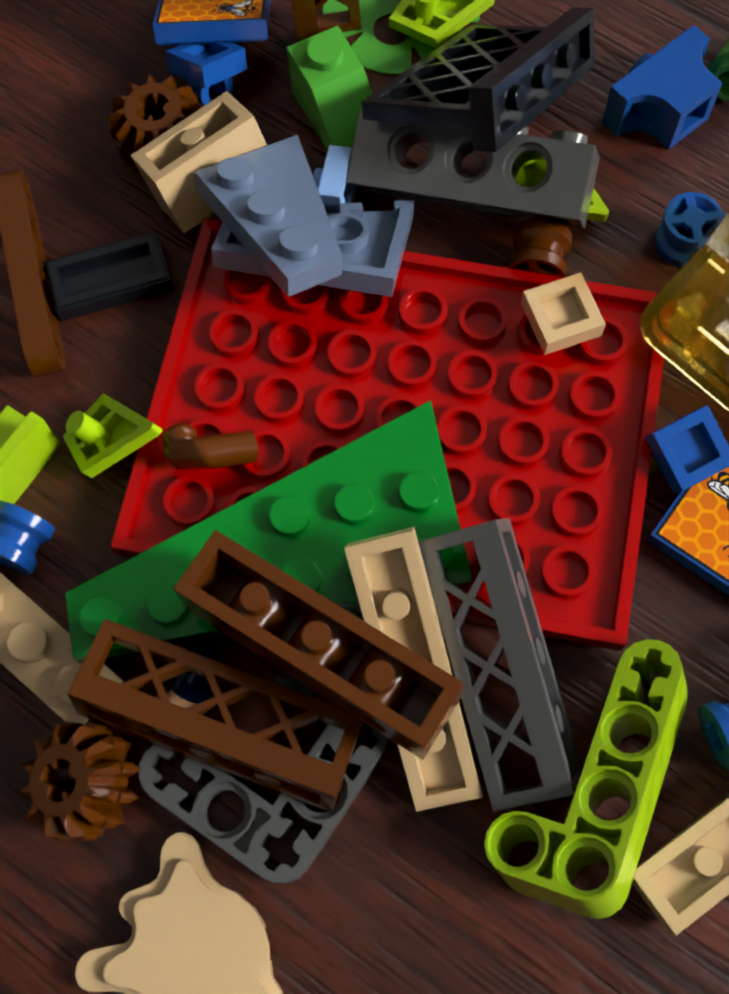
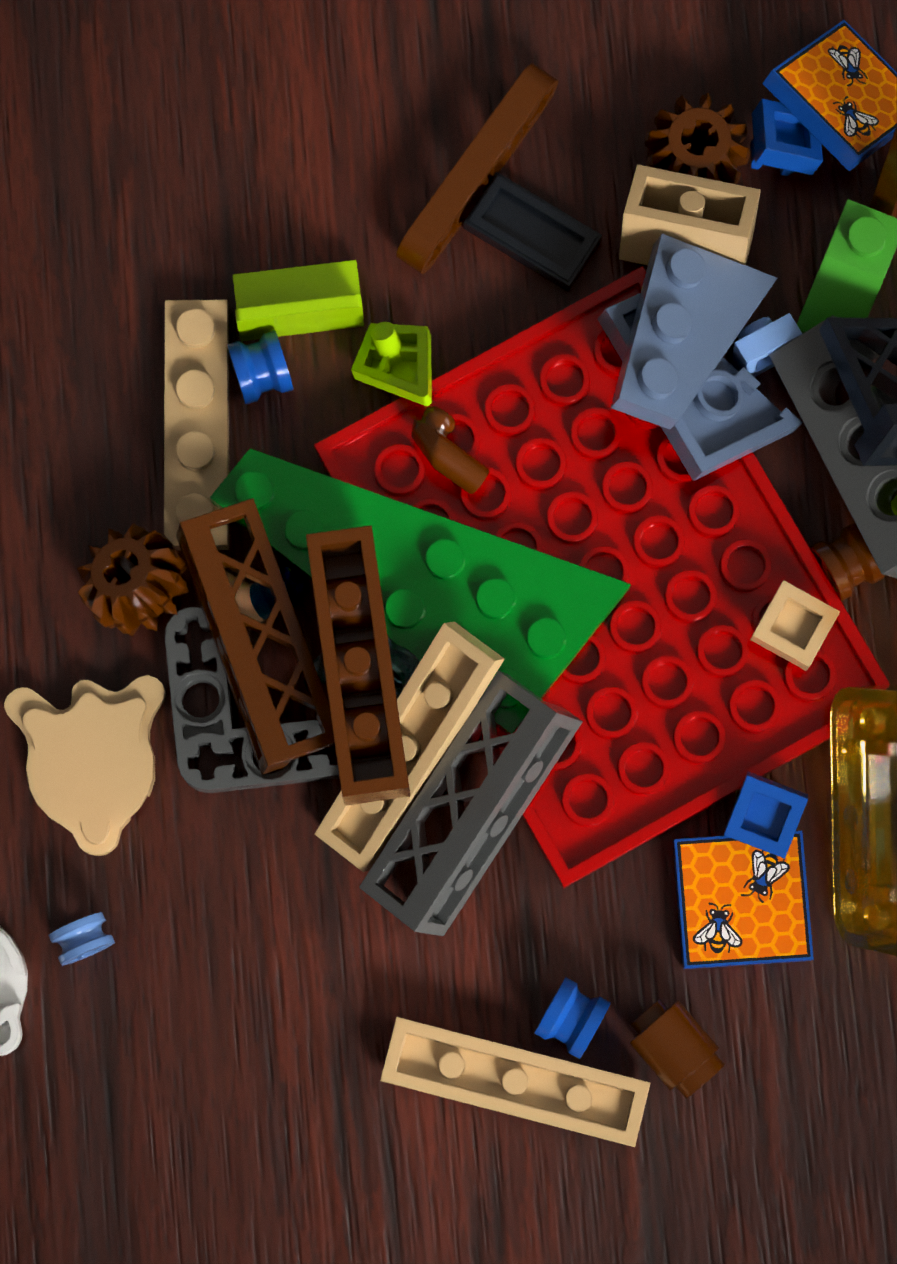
camera: 45 degrees right, 10 degrees up
lime beam [484,639,688,919] -> none

